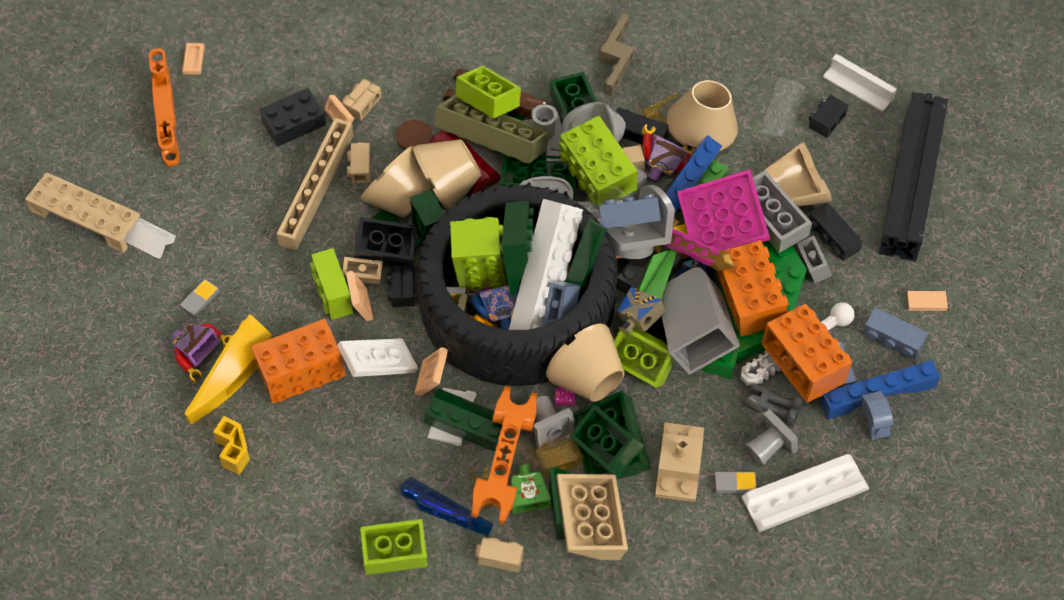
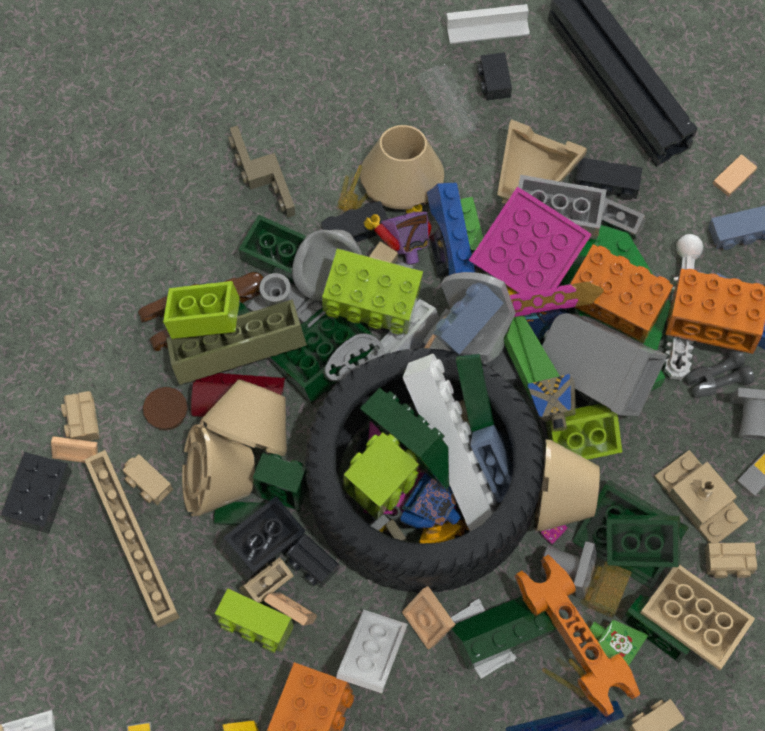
camera: 45 degrees left, 10 degrees up
none -> tan brick [705,543,757,578]

